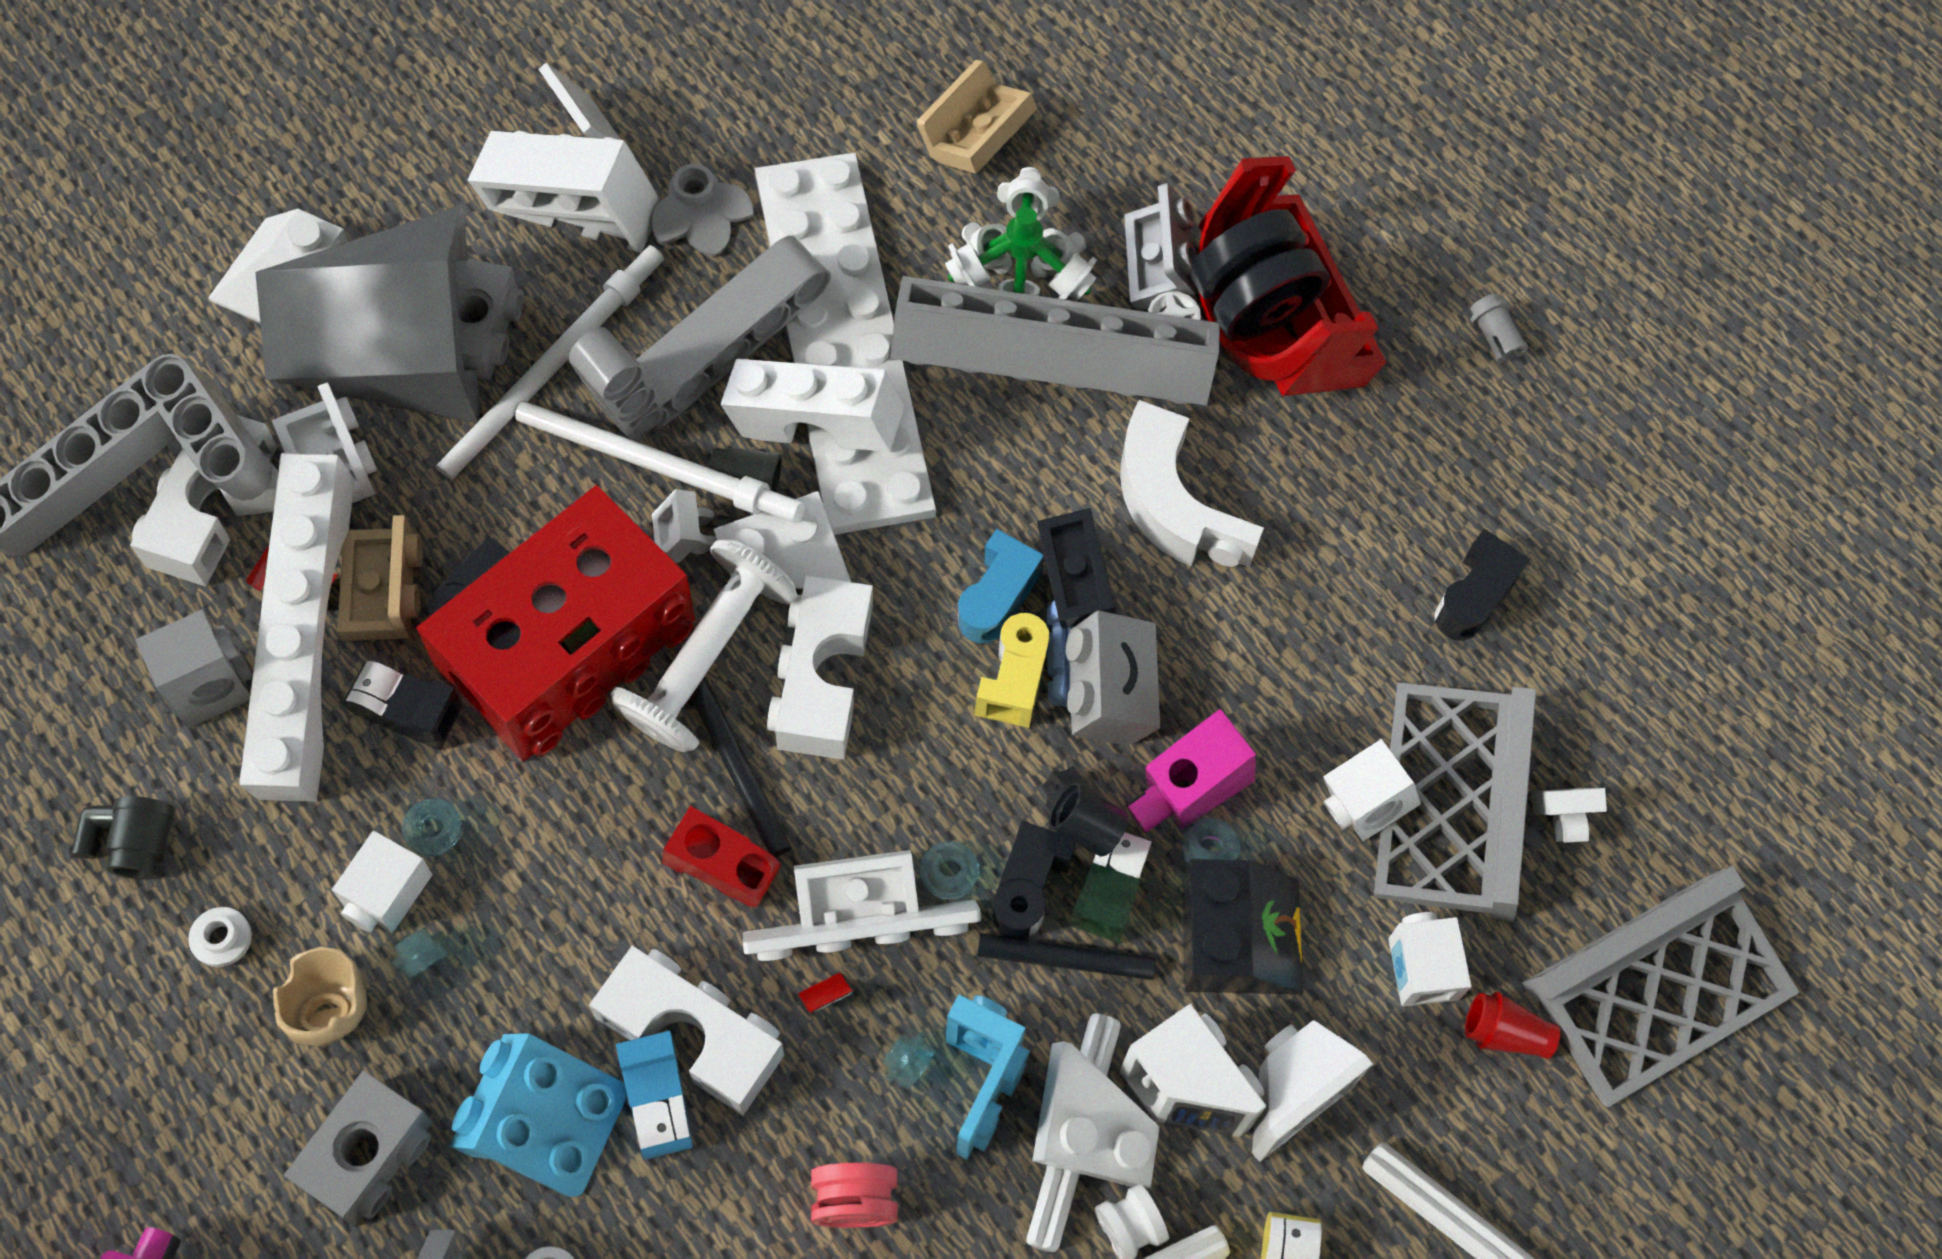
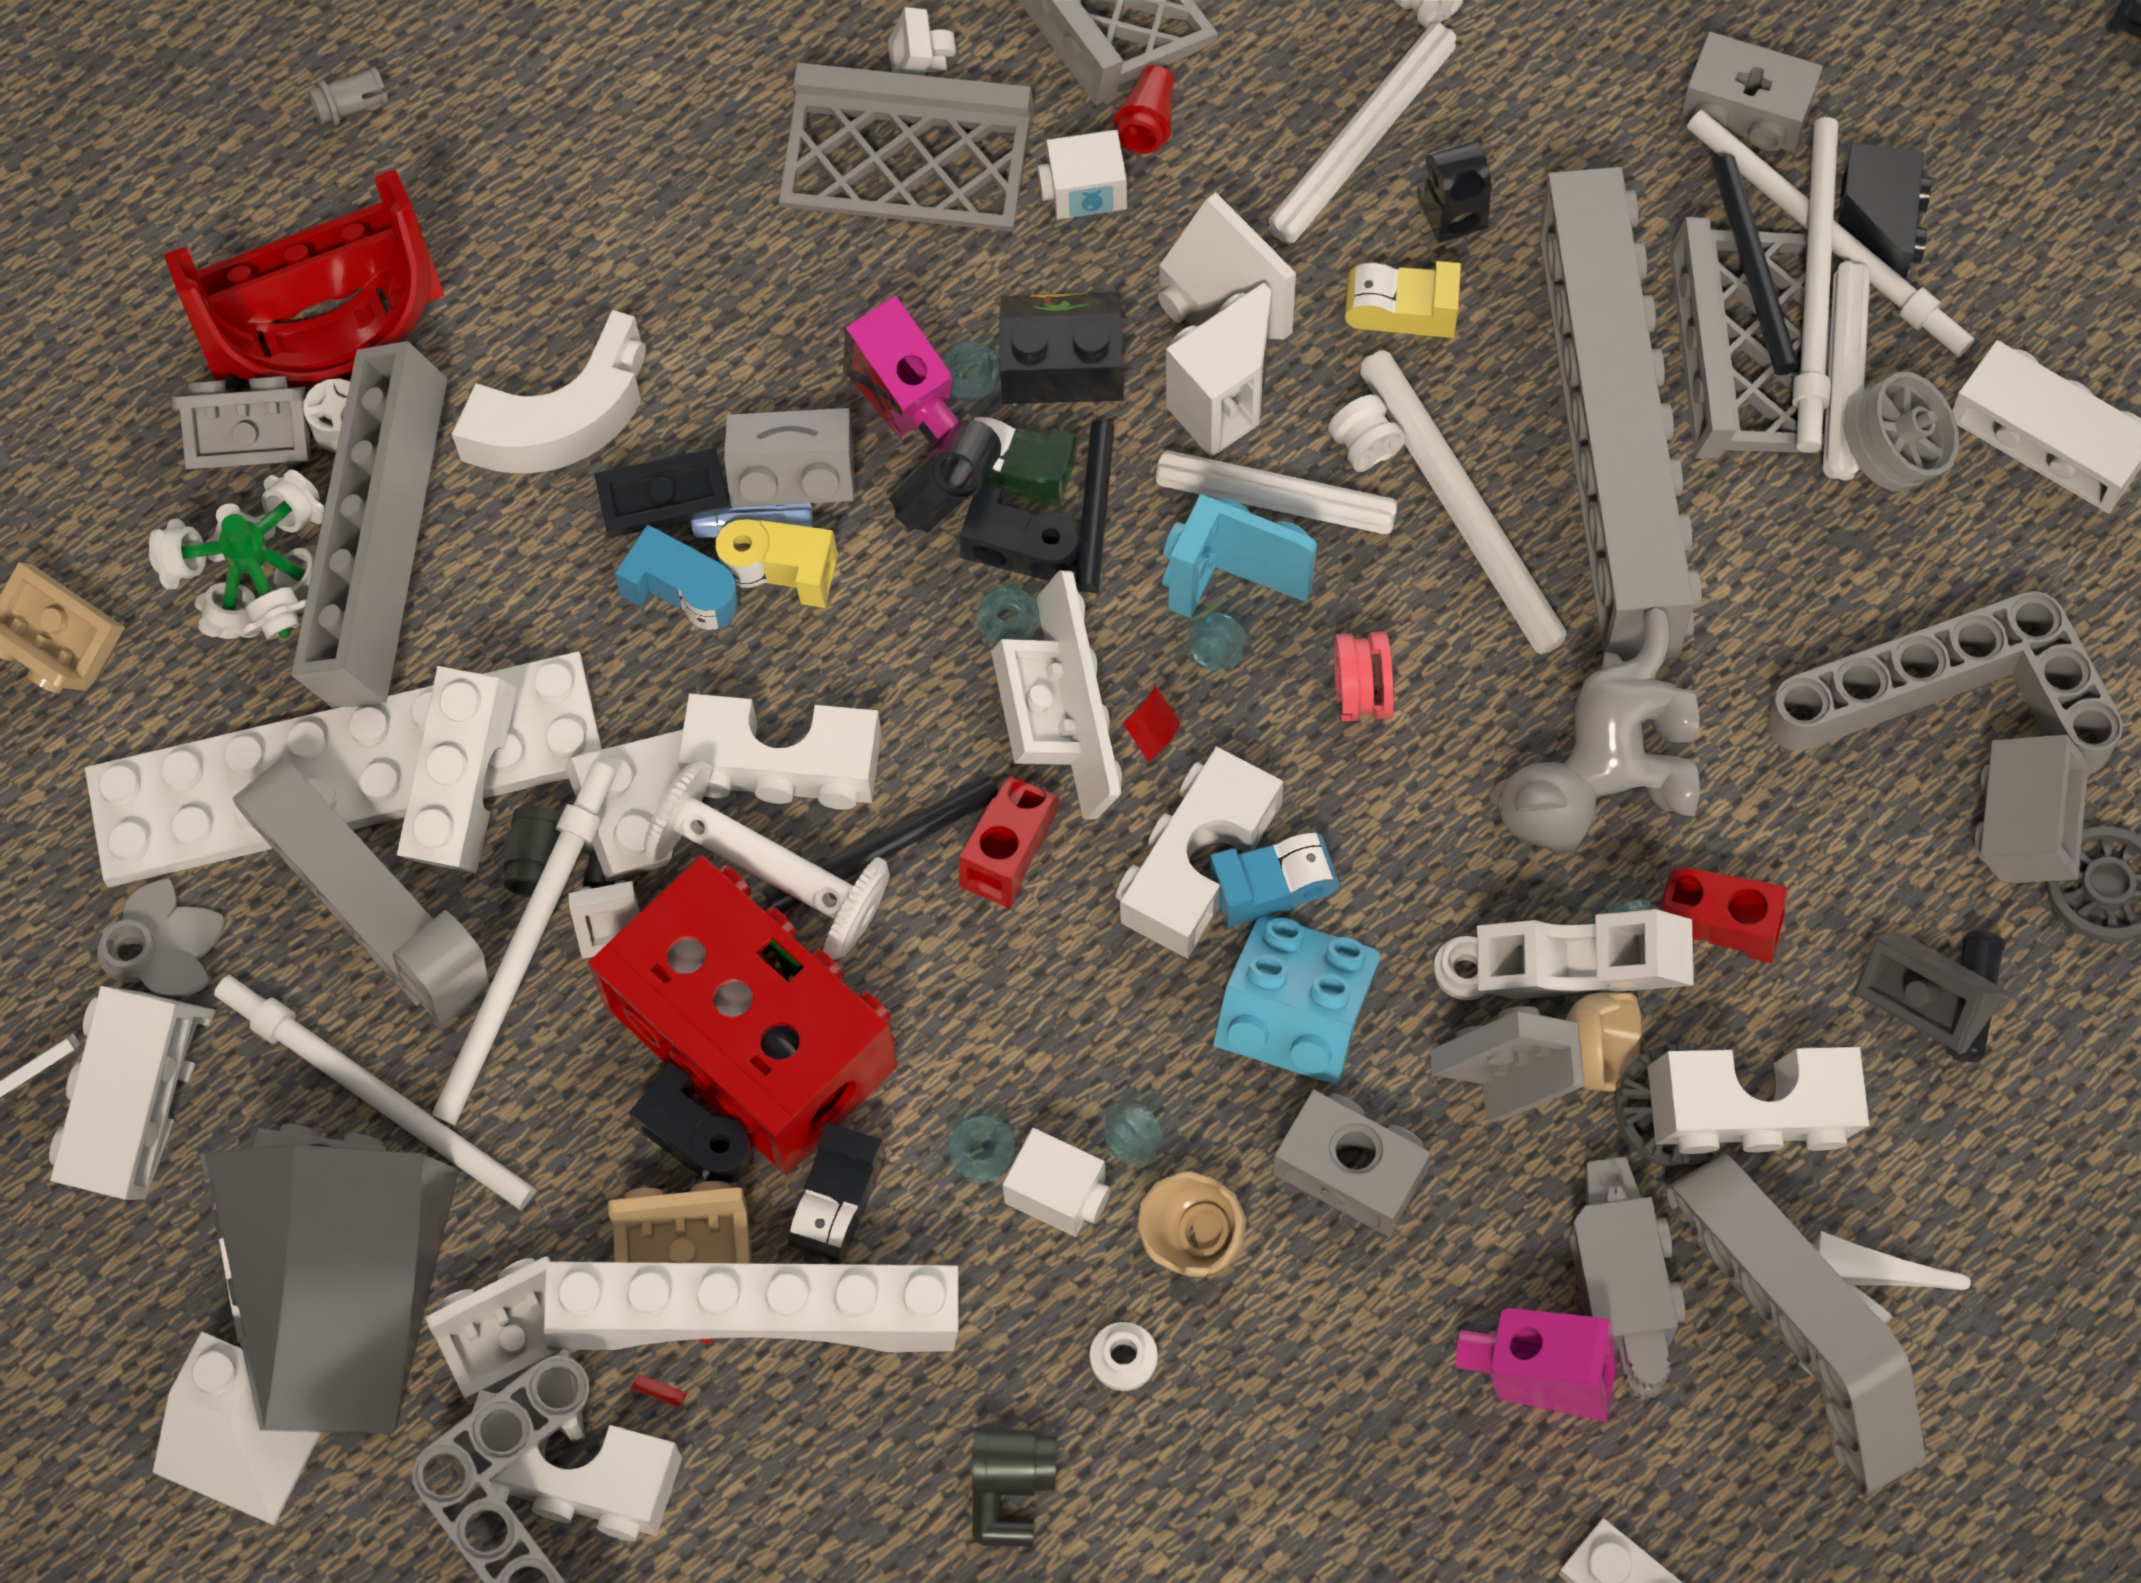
camera: 85 degrees left, 0 degrees up
light grey brick [135,610,253,729] -> none
white wing [1032,1041,1160,1188] -> none
black wheel [1190,209,1330,341] -> none
white brick [1323,739,1421,841] -> none
black leg [1435,528,1531,641] -> none

